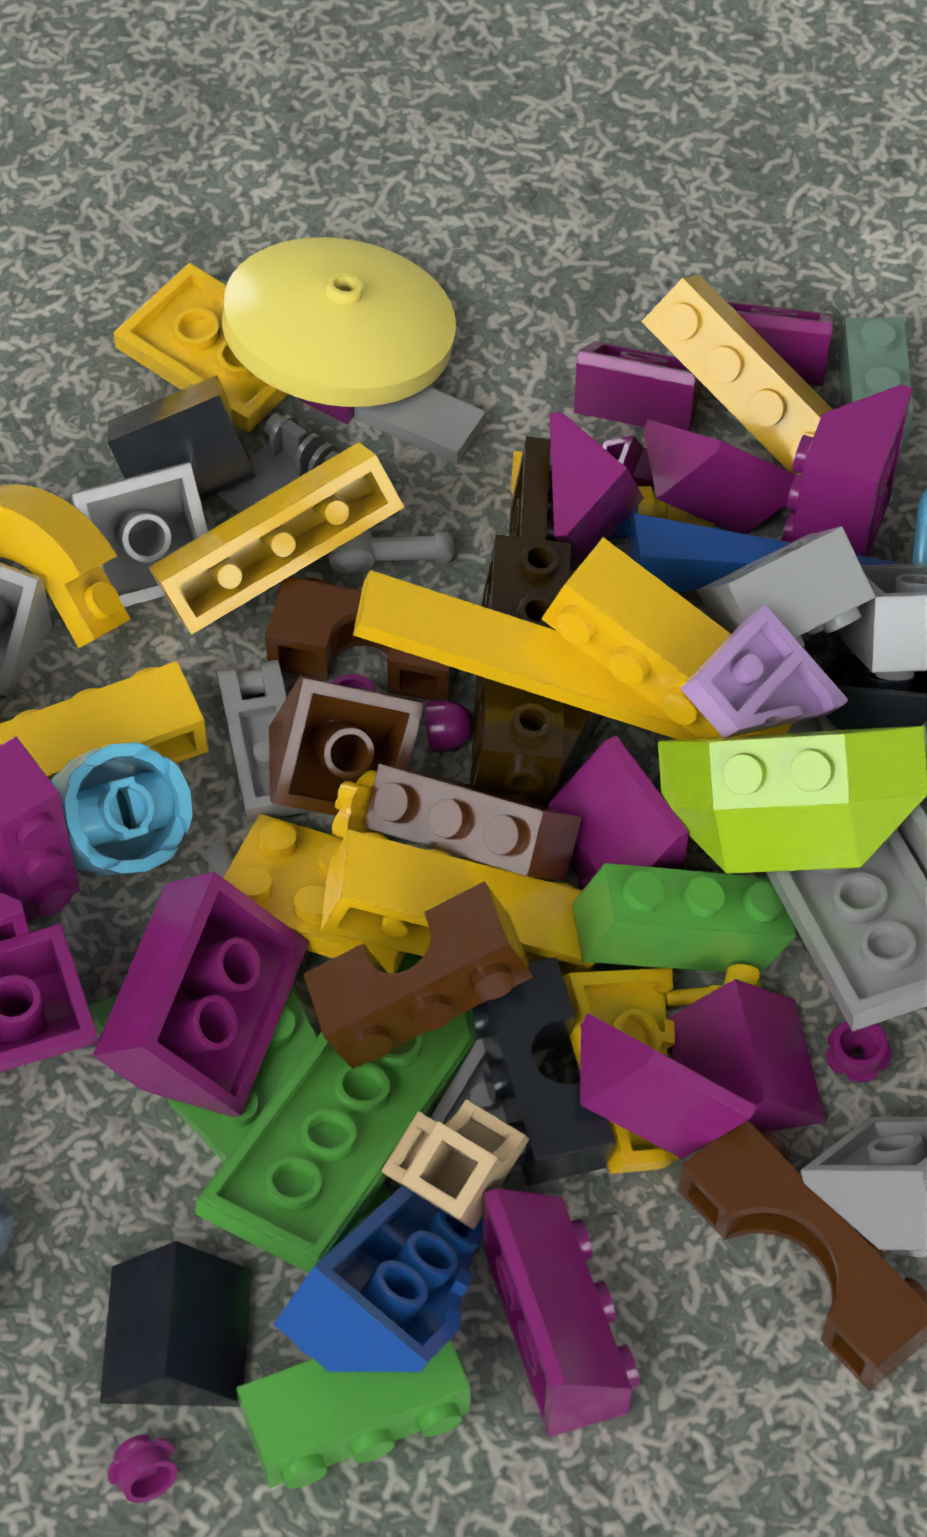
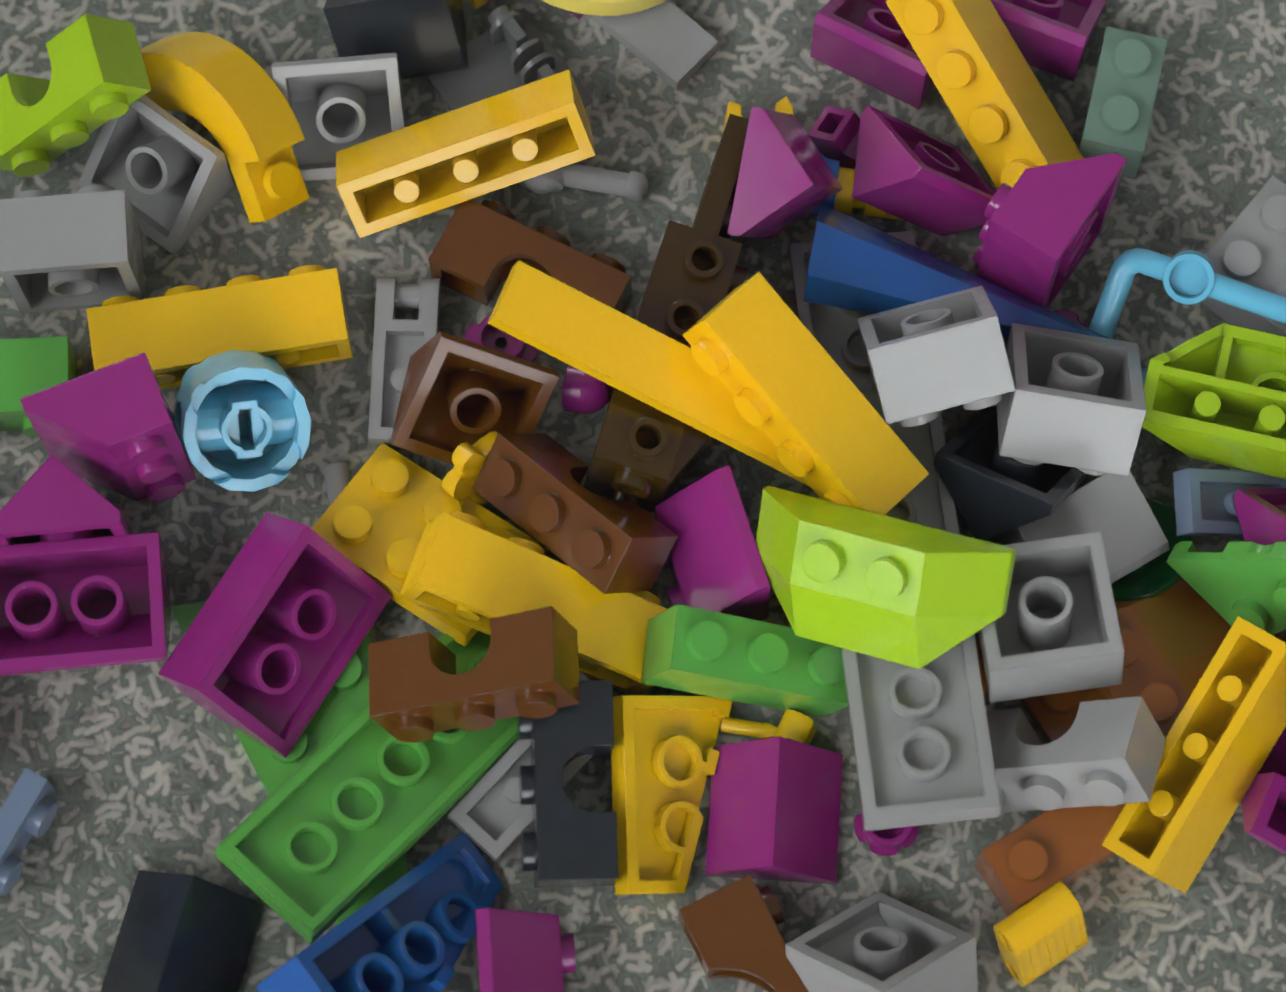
camera: 15 degrees right, 15 degrees up
tan brick [381,1099,529,1230] -> none
magenta slope [580,1013,757,1159] -> none
lavender wing [680,604,848,739] -> none

